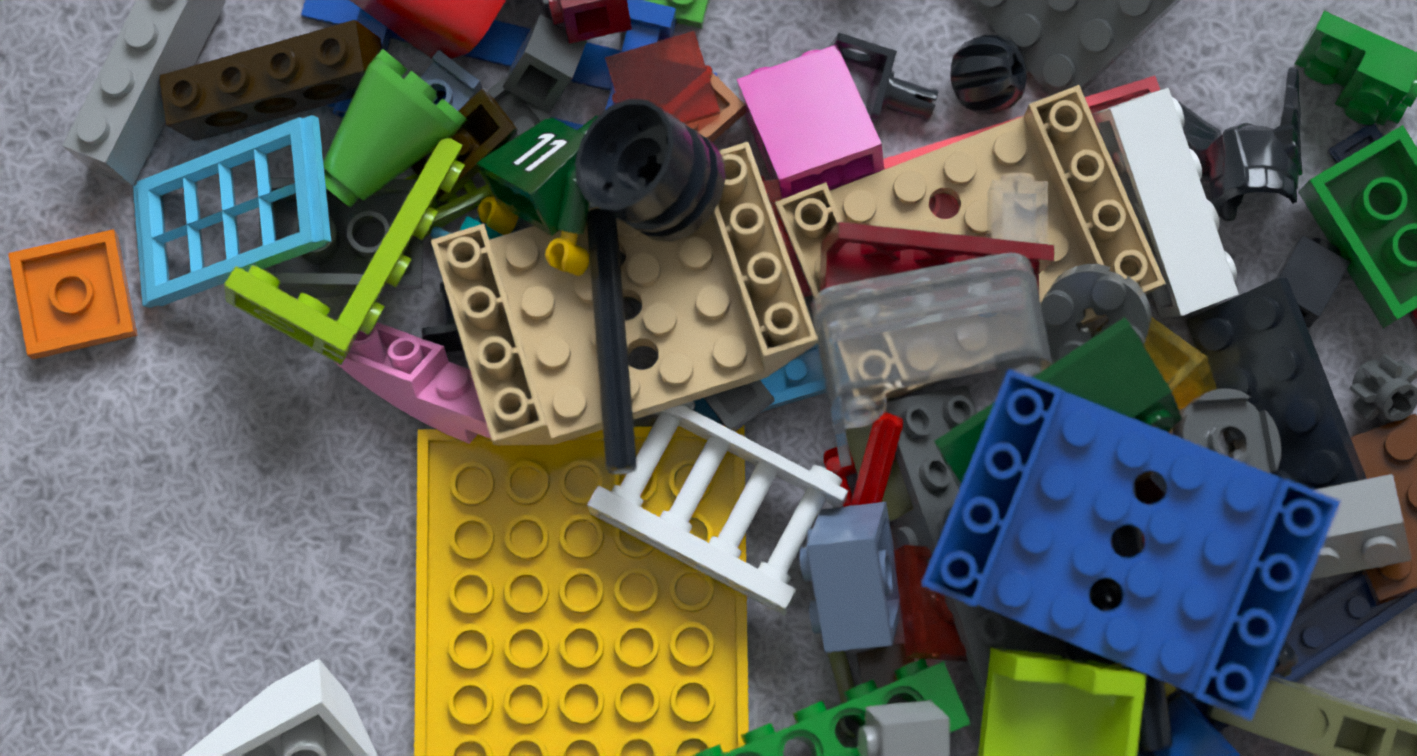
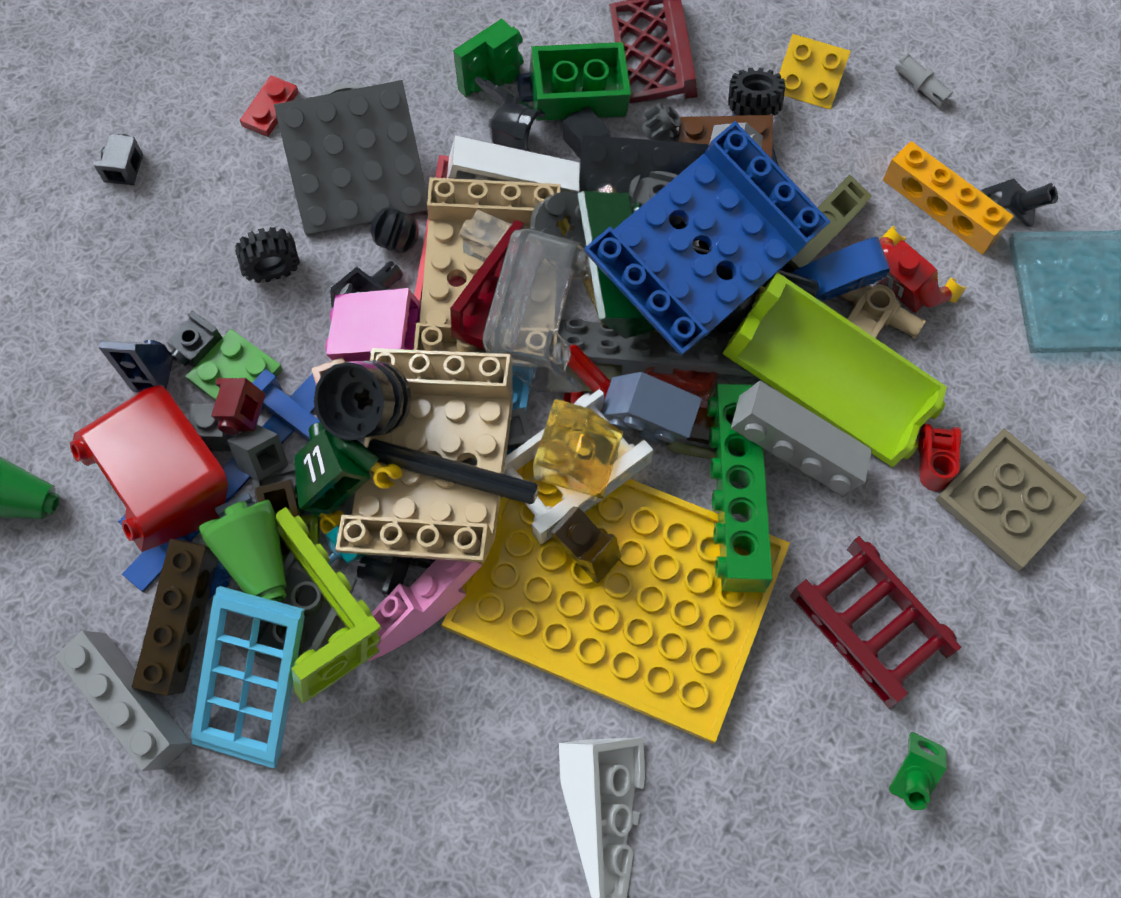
camera: 70 degrees left, 10 degrees down
orange plate [8,229,138,360] -> none
clear red piece [605,31,720,124] -> none
none -> clear yellow slope [533,399,623,499]
none -> dark brown slope [549,506,621,583]

